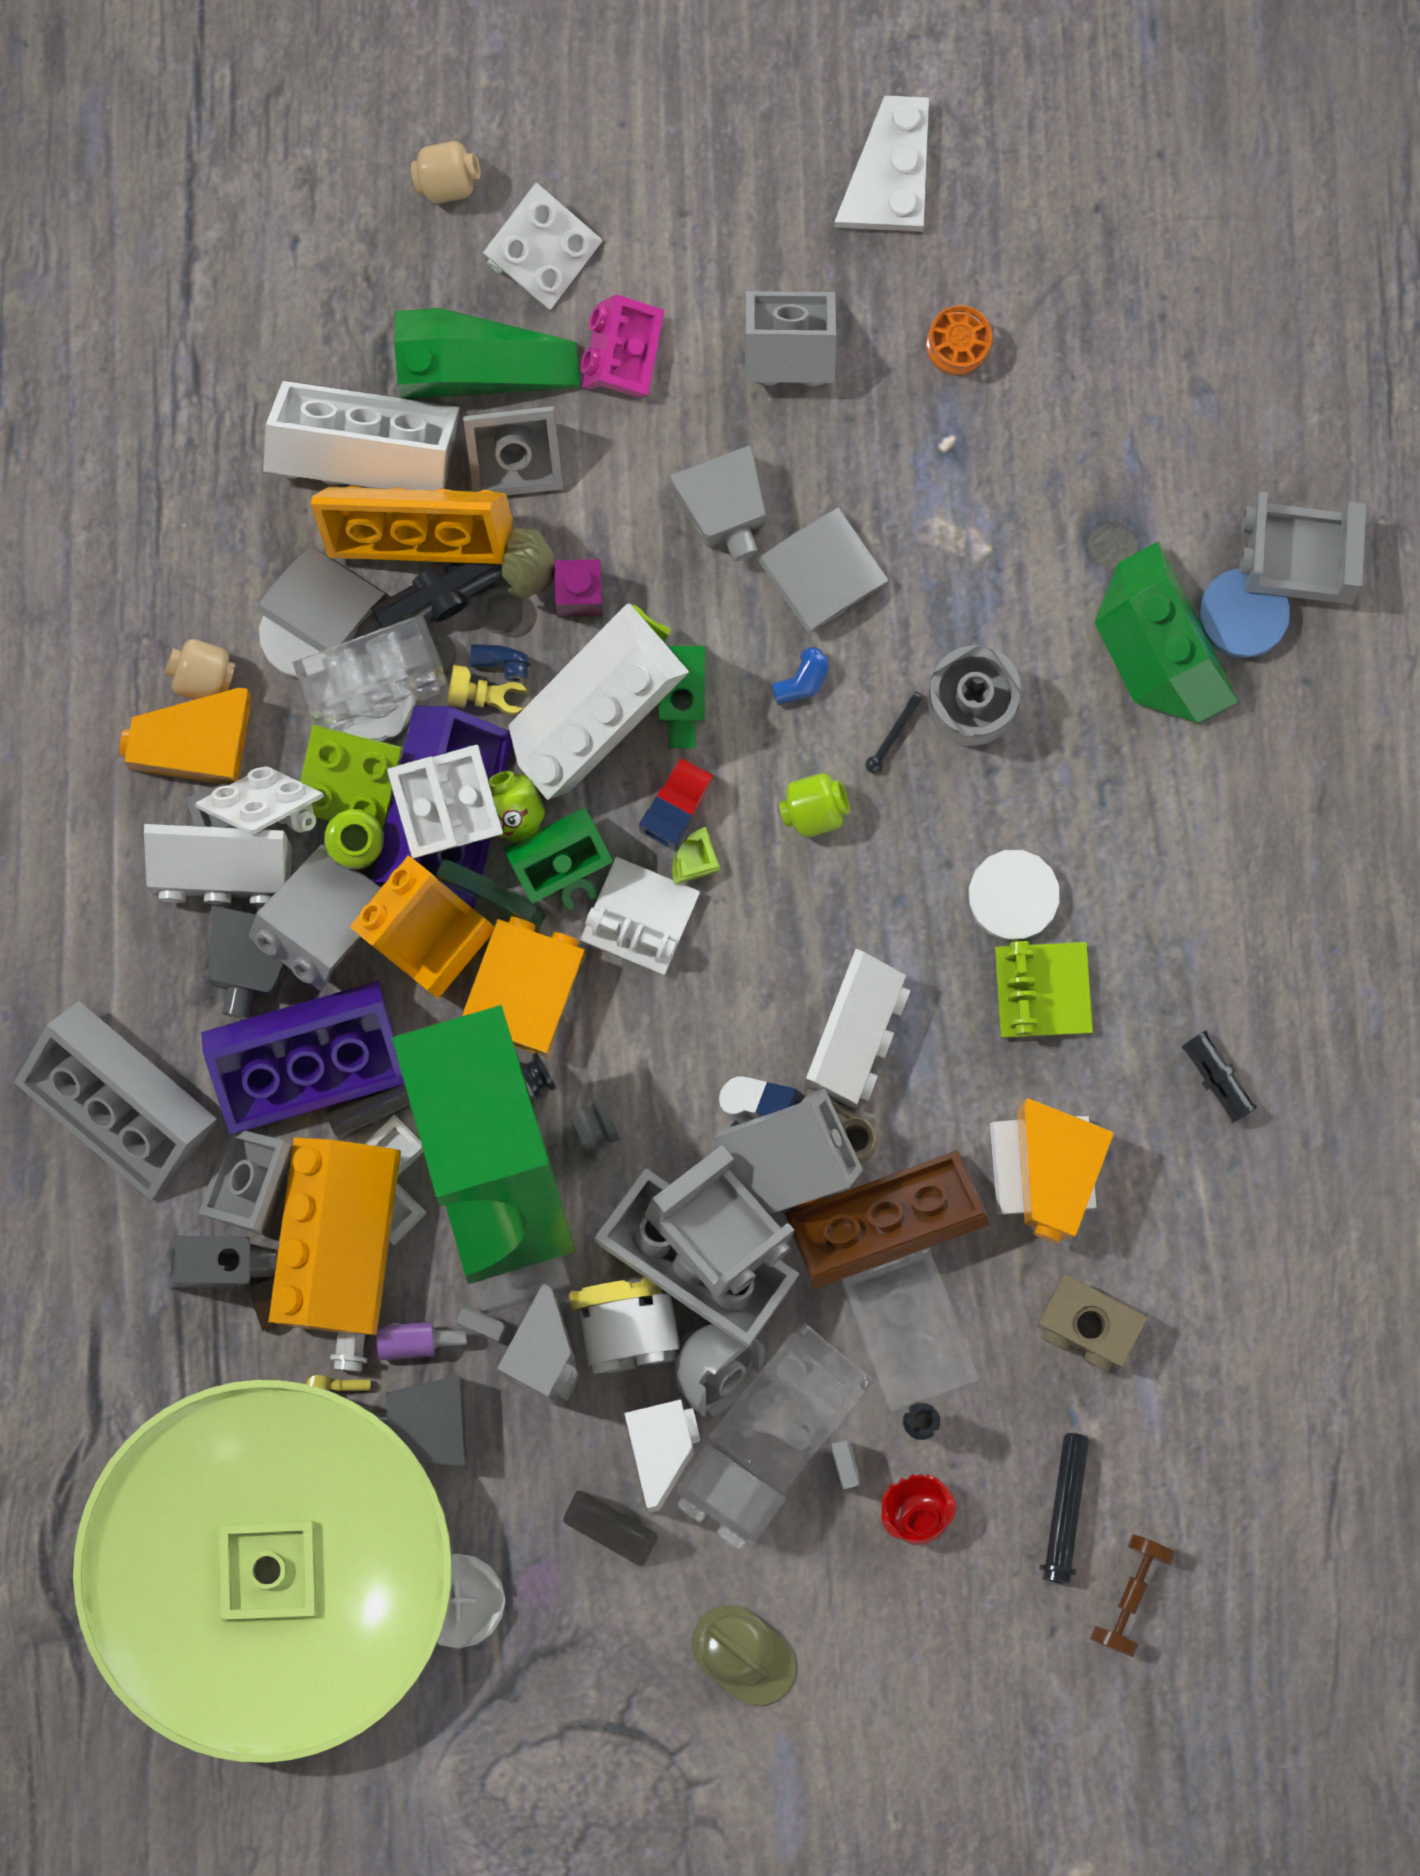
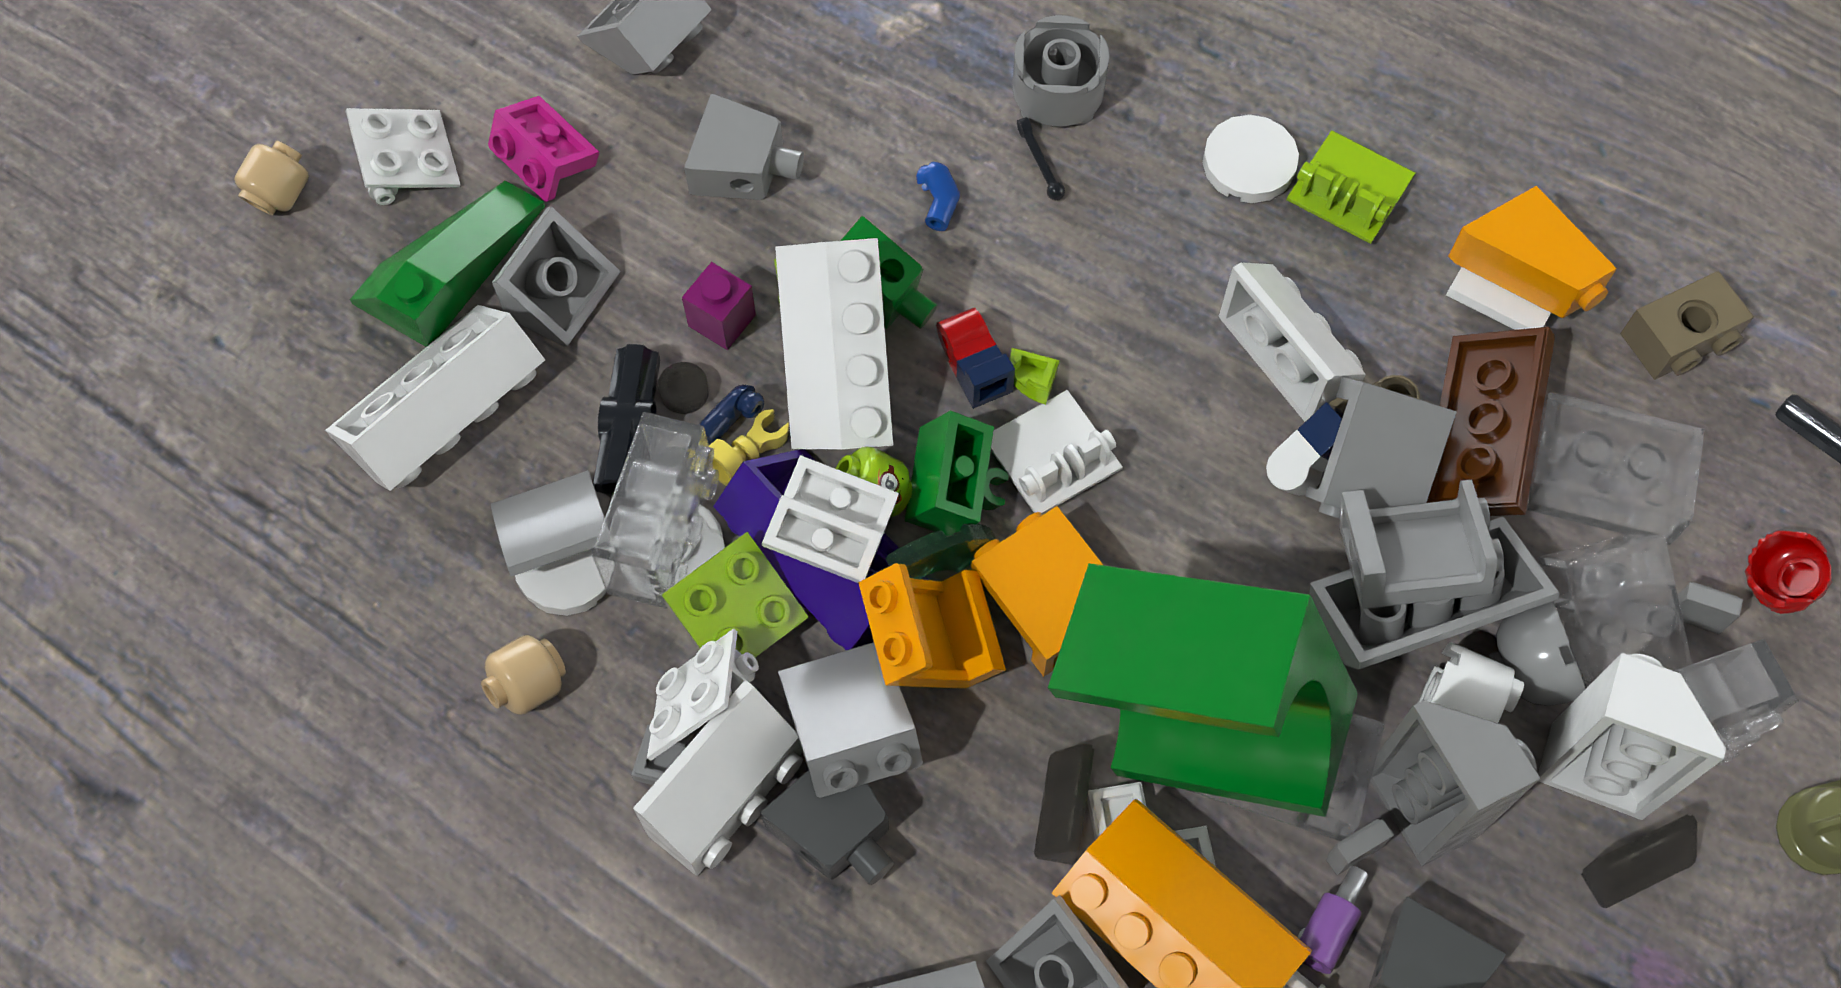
camera: 55 degrees left, 15 degrees down
light orange slope [119,688,253,784] -> none
dark purple slope [201,981,405,1135] -> none
light orange slope [310,486,513,564] -> none
lime head [324,809,384,870] -> none
olive hair [502,528,555,599] -> none
light yellow tile [569,1277,663,1312] -> none
light grey slope [758,508,889,634] -> none
lime head [779,773,850,838] -> none
black pin [903,1403,940,1440] -> none
black pin [1181,1031,1257,1124] -> none

